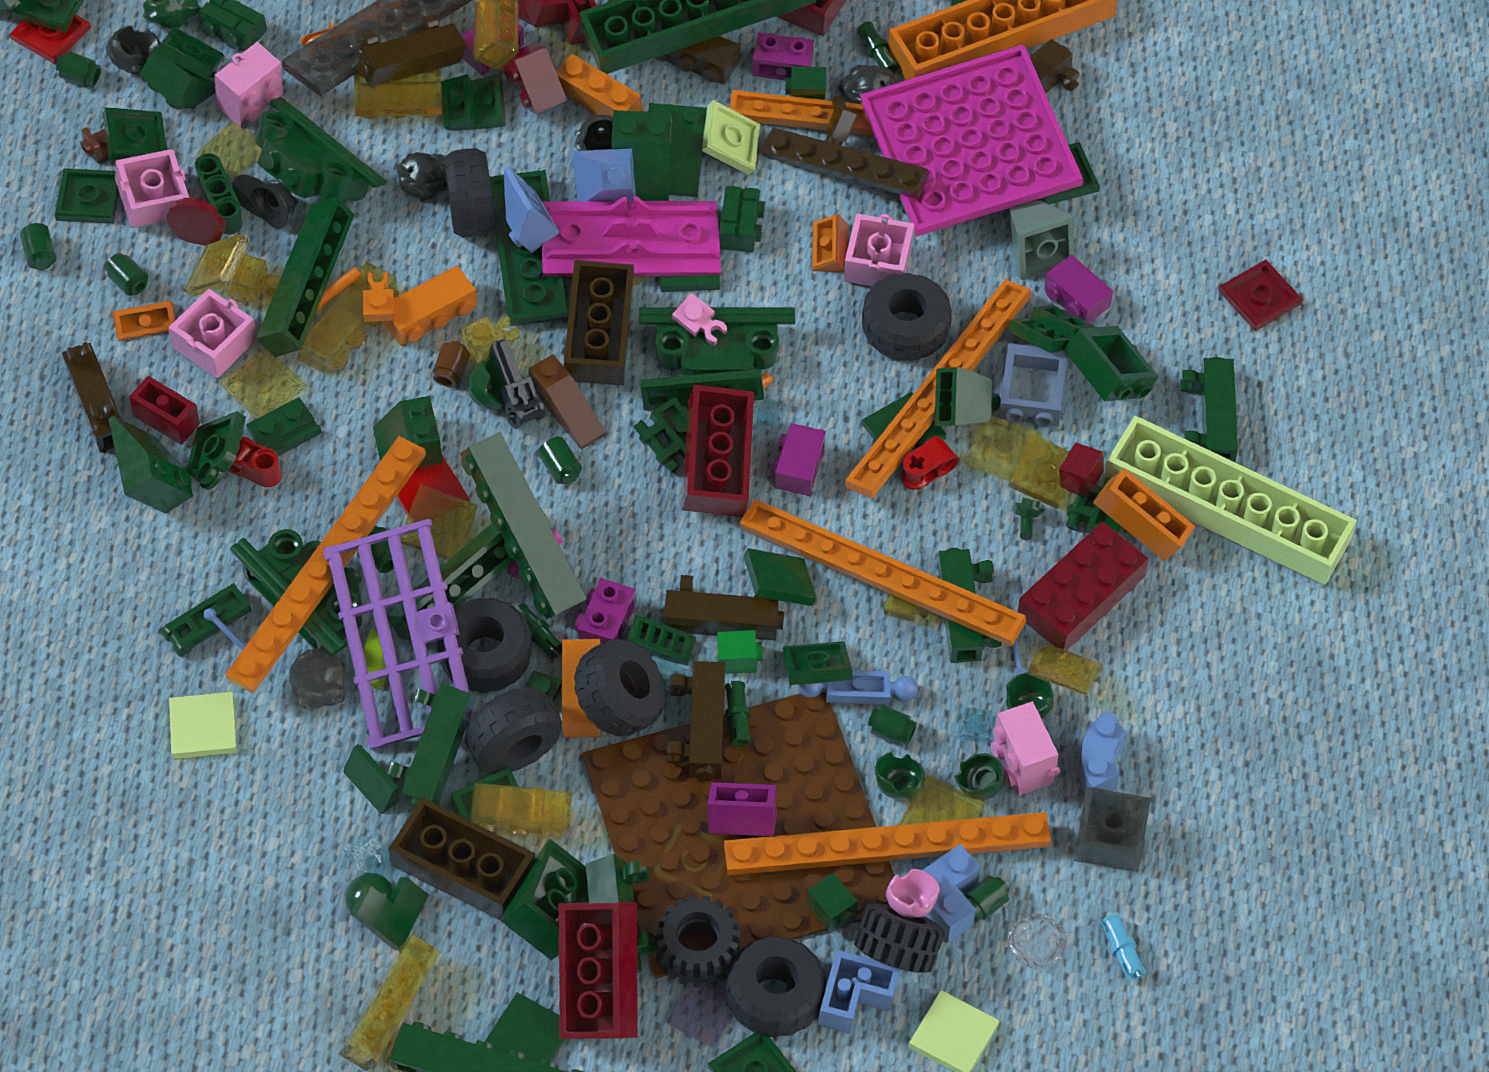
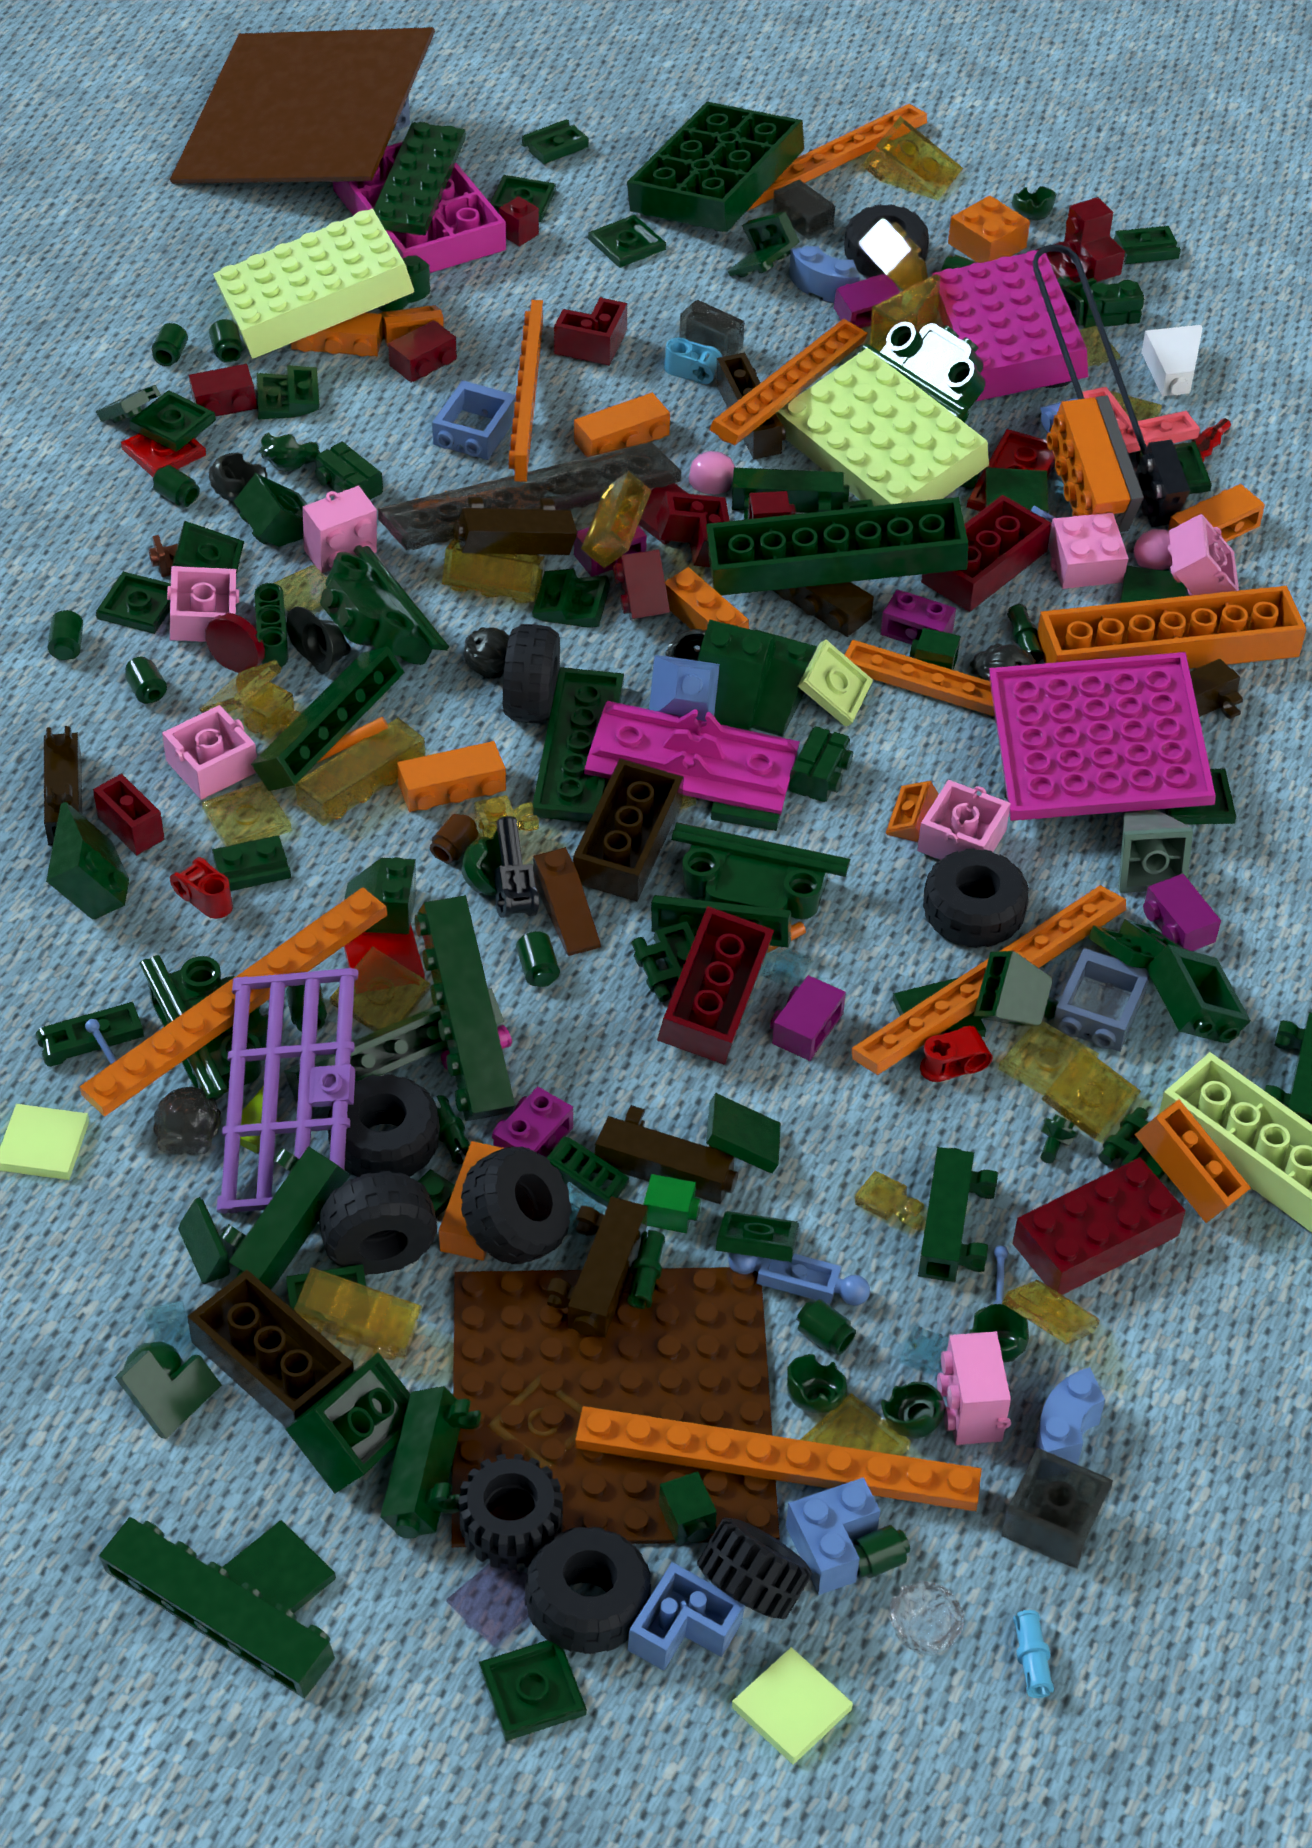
camera: 15 degrees right, 10 degrees down
orange slope [112,301,176,341] -> none
dark green tile [156,27,224,80] -> none
dark green plate [187,411,246,490] -> none
clear yellow brick [339,934,440,1072] -> none
orange plate [363,272,394,322] -> none
medium blue slope [504,166,560,253] -> none
dark red brick [559,902,638,1039] -> none
bright pink plate [672,293,727,346] -> none
magenta brick [708,782,777,836] -> none
orange plate [740,499,1026,646] -> none
dark brown plate [761,127,929,199] -> none
dark brown piece [825,96,857,145] -> none
bright pink hair [886,869,940,918] -> none
dark red brick [1059,442,1105,497] -> none

